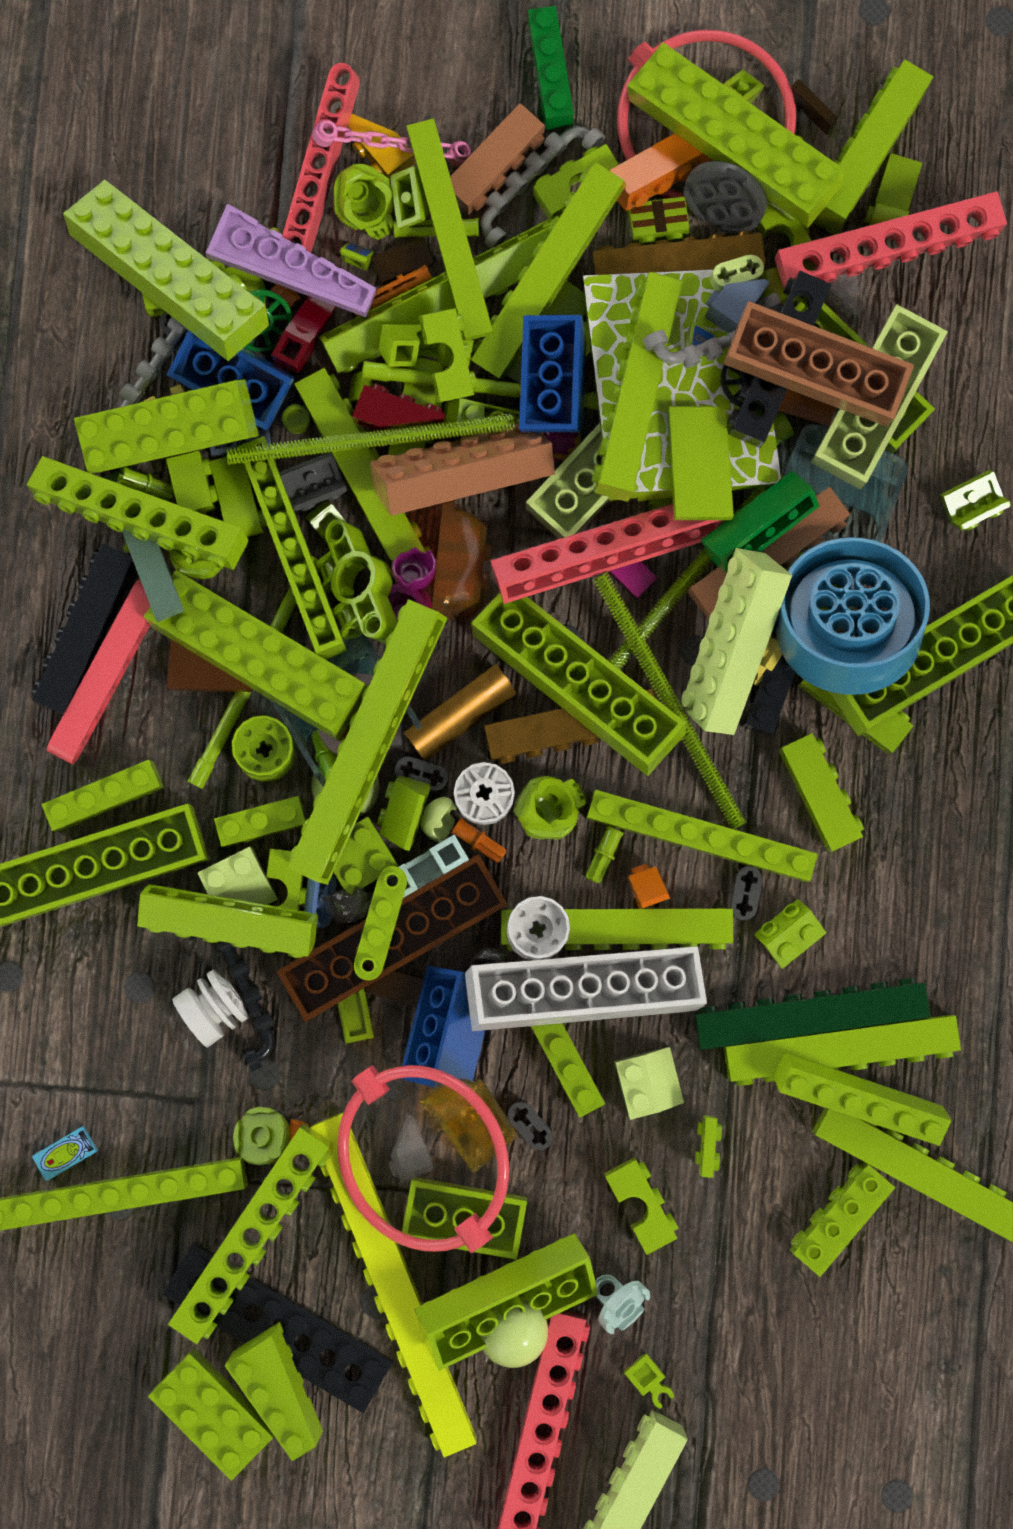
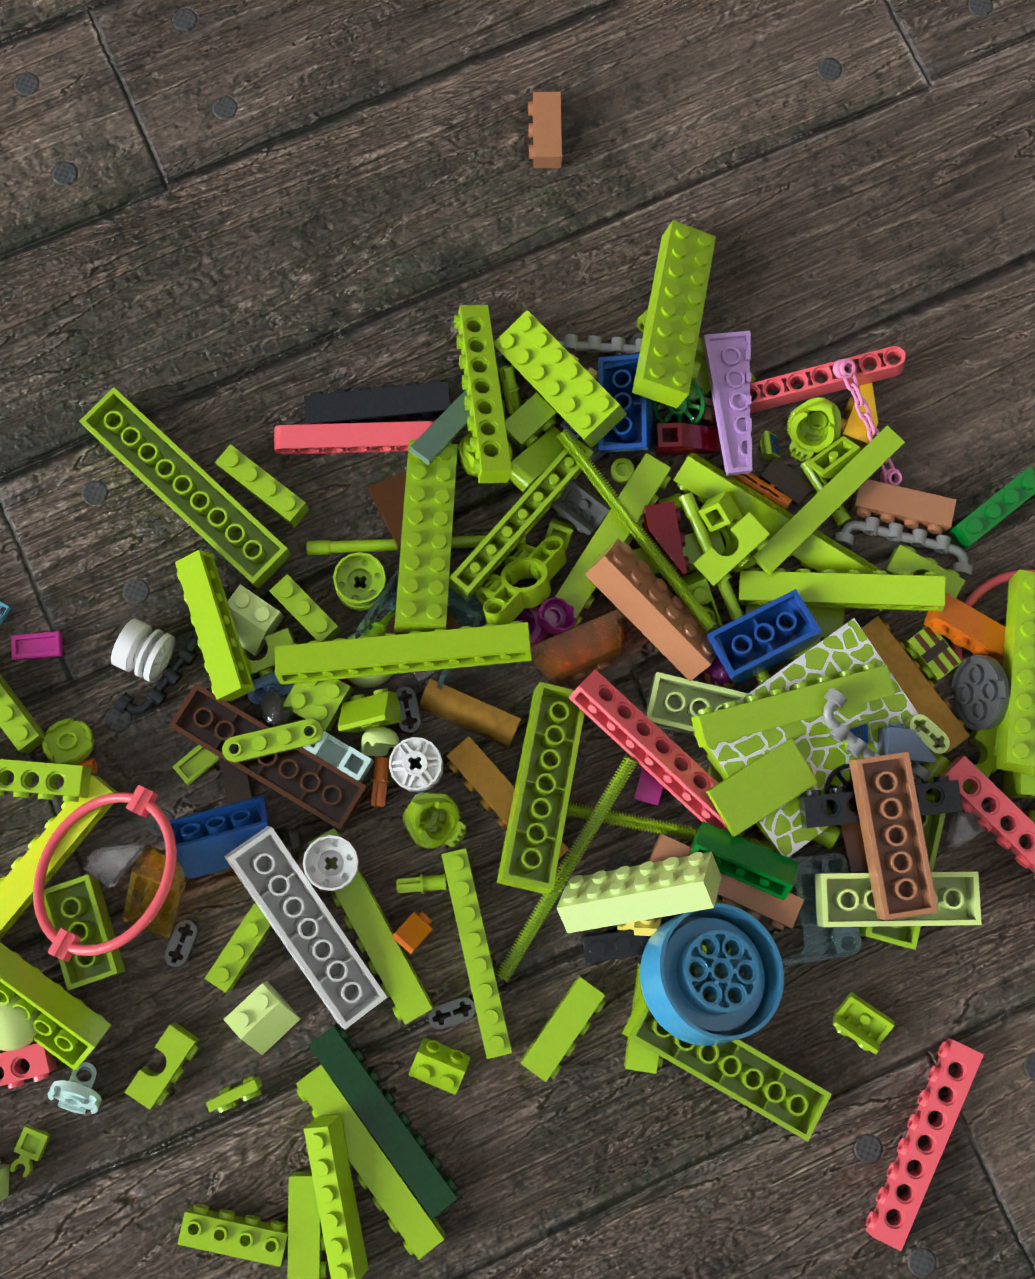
camera: 65 degrees right, 5 degrees down
none -> dark pink tile [11,631,64,661]

